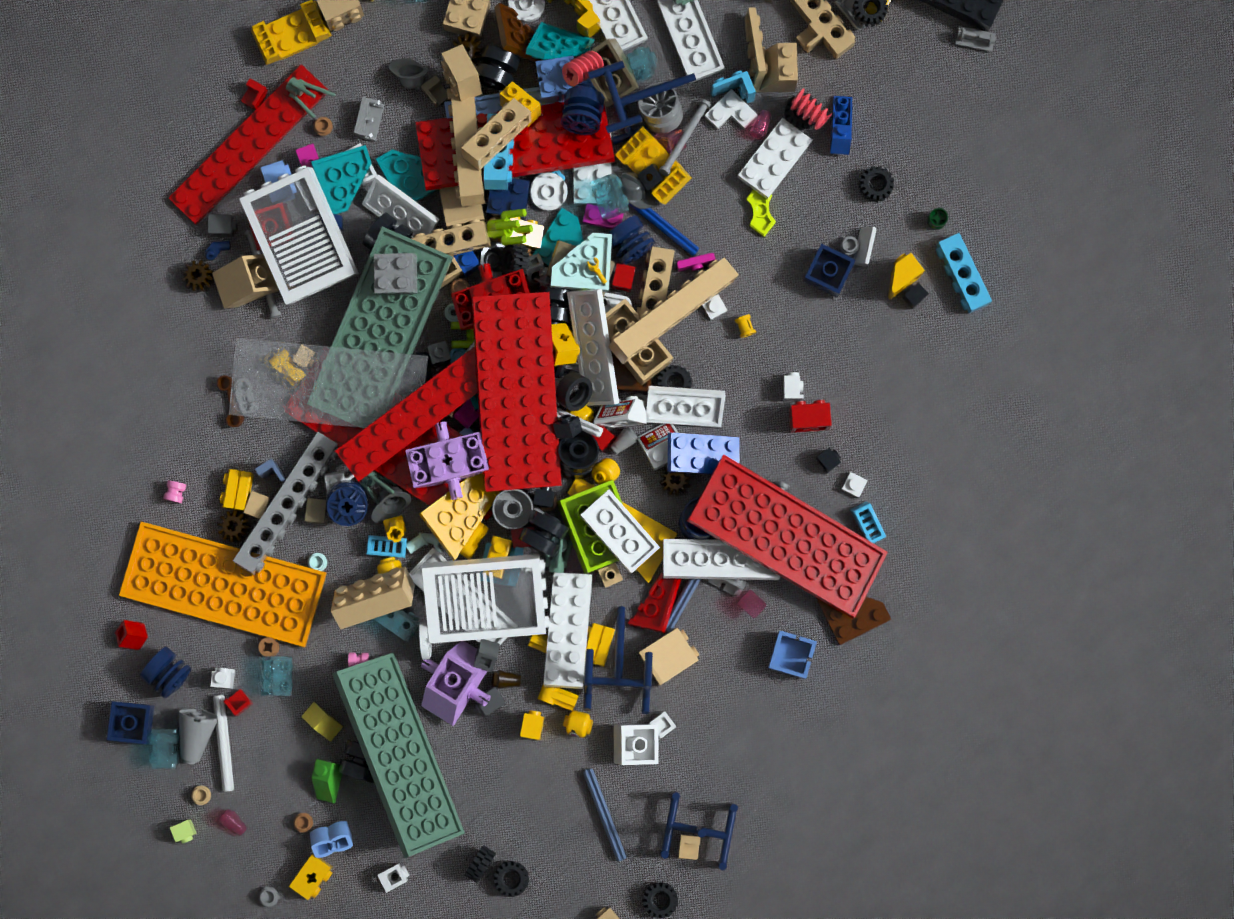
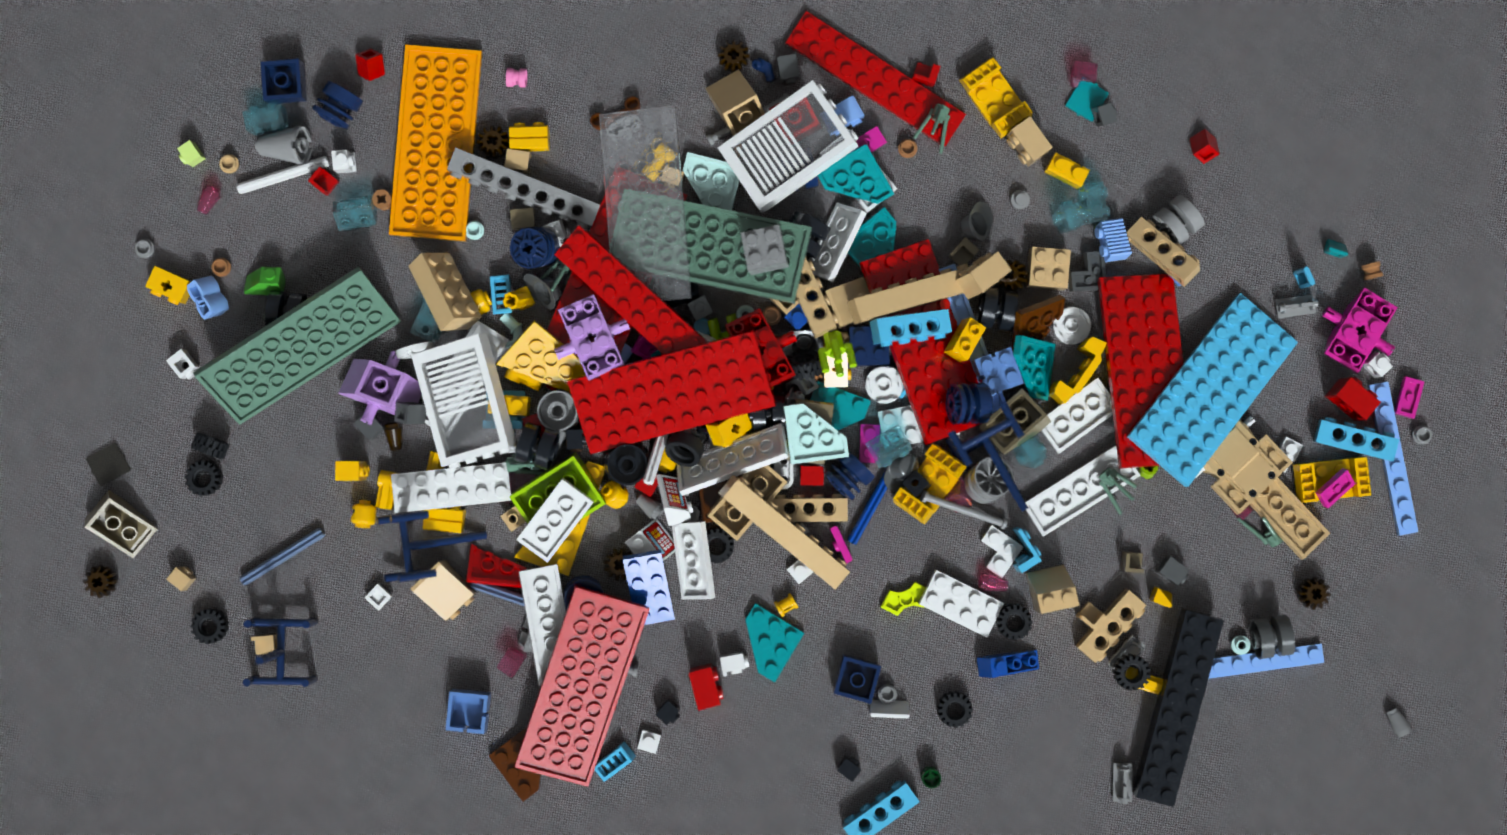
camera: 80 degrees right, 5 degrees up
sand blue panel [255,459,286,483] -> none
light yellow slope [301,702,343,742] -> none
bright pink wheel [348,652,369,667] -> none
light grey hinge [354,97,384,142] -> none
tan brick [461,98,532,171] -> none
black plate [553,414,582,438] -> none
coral piece [562,51,604,87] -> none
yellow hand [587,257,607,284] -> none
white slope [614,724,658,765] -> none
tan wing [745,8,768,92] -> none
coral piece [791,88,832,130] -> none
yellow slope [888,253,925,300] -> none
none -> light aqua plate [683,152,739,211]
none -> teal plate [745,603,804,683]
none -> light grey plate [1011,190,1030,210]

